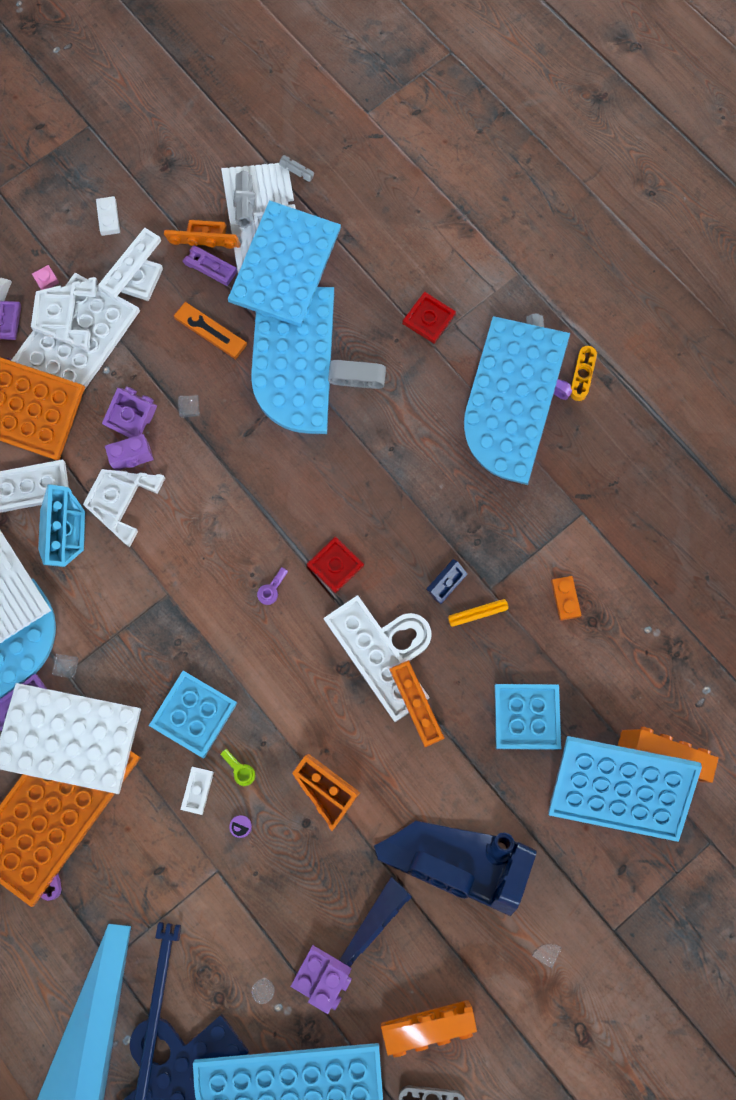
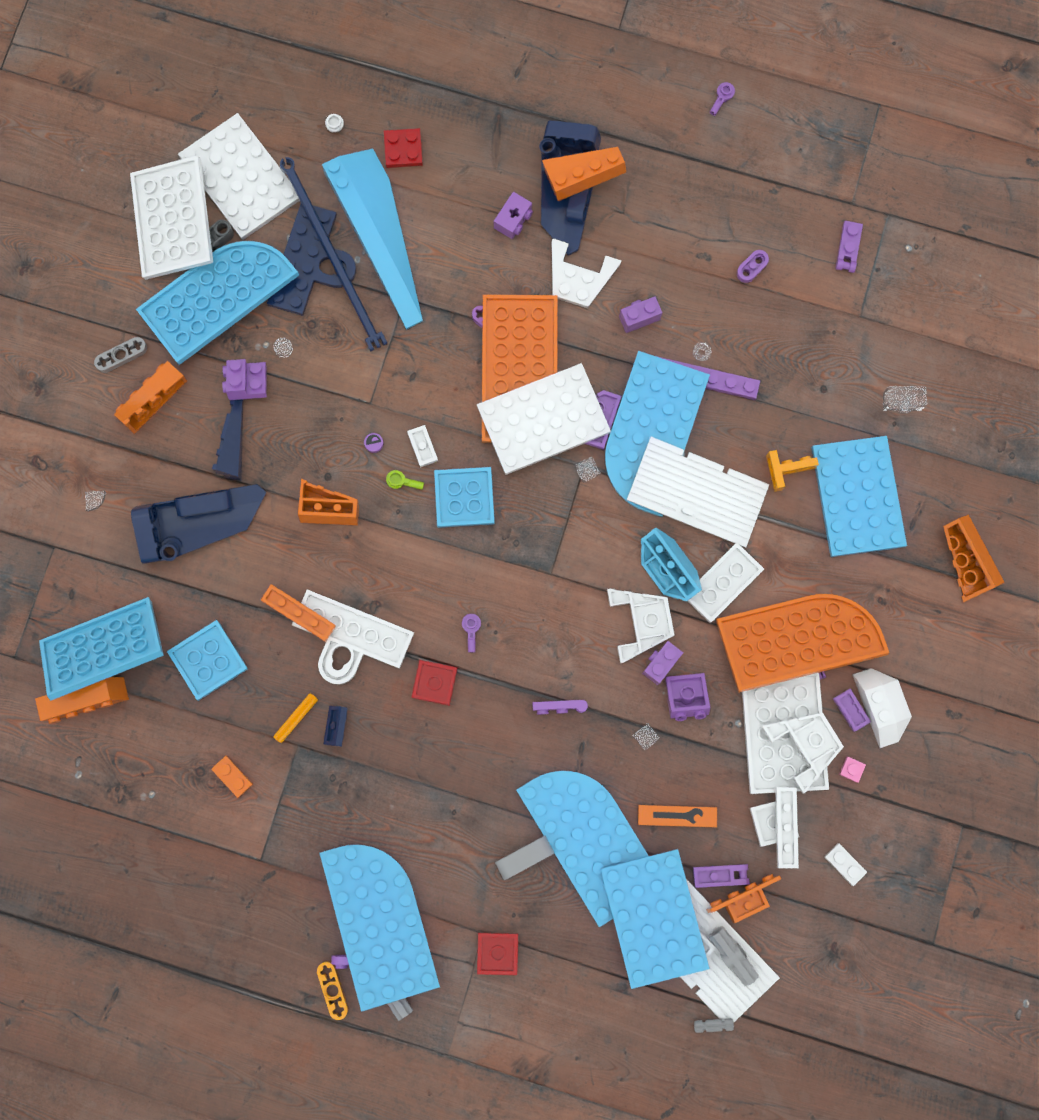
camera: 140 degrees right, 5 degrees up
none -> medium lavender plate [532,700,588,715]

